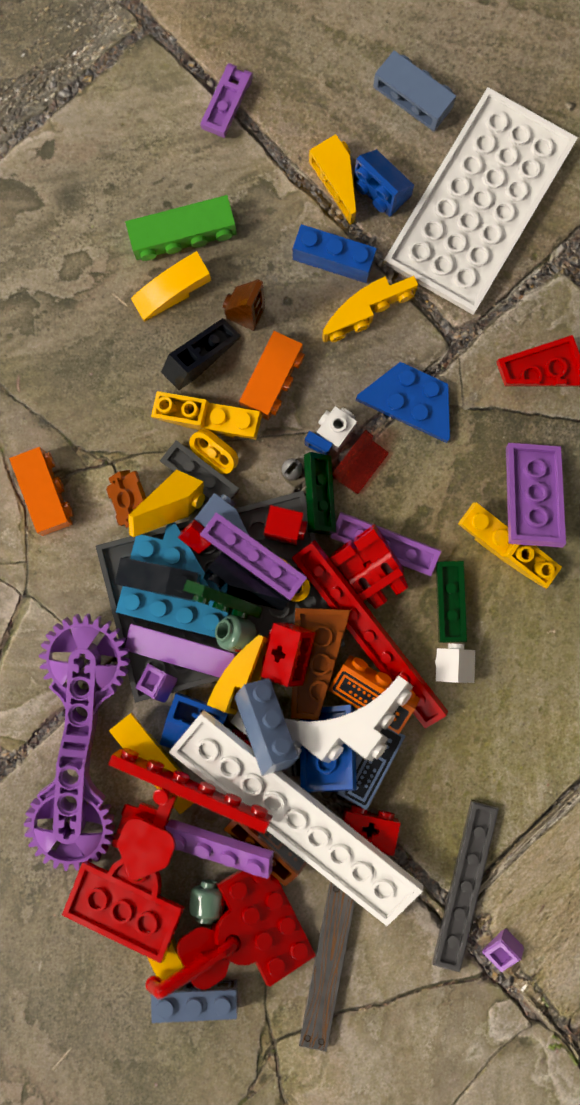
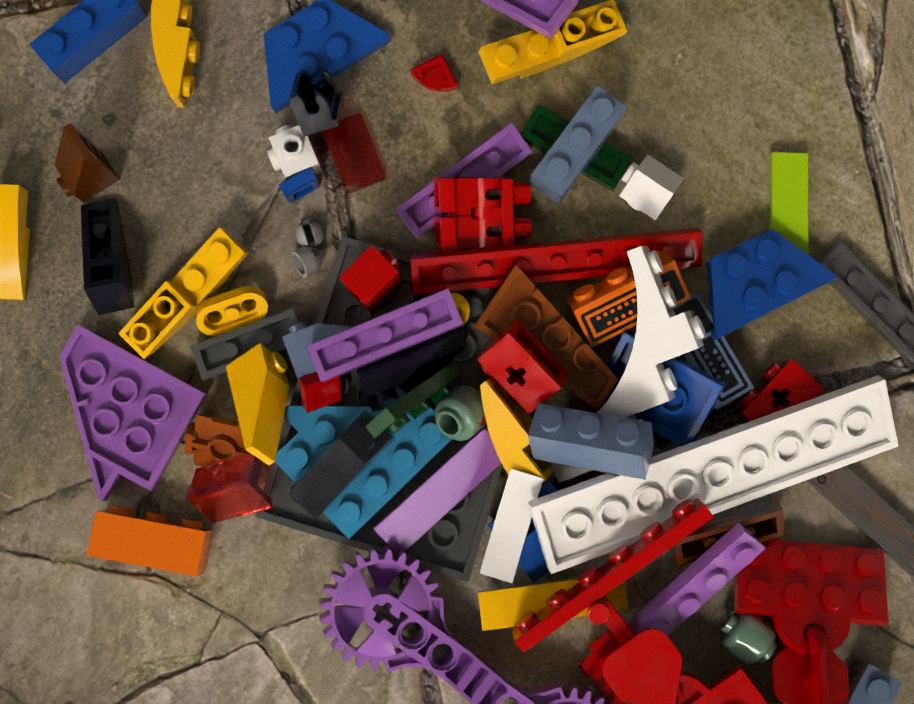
camera: 55 degrees left, 0 degrees up
medium lavender slope [135,664,177,703] -> none
orange brick [239,331,305,421] -> none
dark green plate [304,452,336,535] -> none
none -> medium lavender wing [59,324,208,501]
none -> clear red panel [187,453,273,523]
none -> black hinge [289,69,344,136]
none -> light grey hinge [291,246,322,278]
none -> red tile [410,54,458,92]
none -> white sticker [480,469,544,583]
none -> sand blue brick [529,86,627,205]
none -> blue wing [706,229,837,341]
none -> lime tile [769,152,809,255]

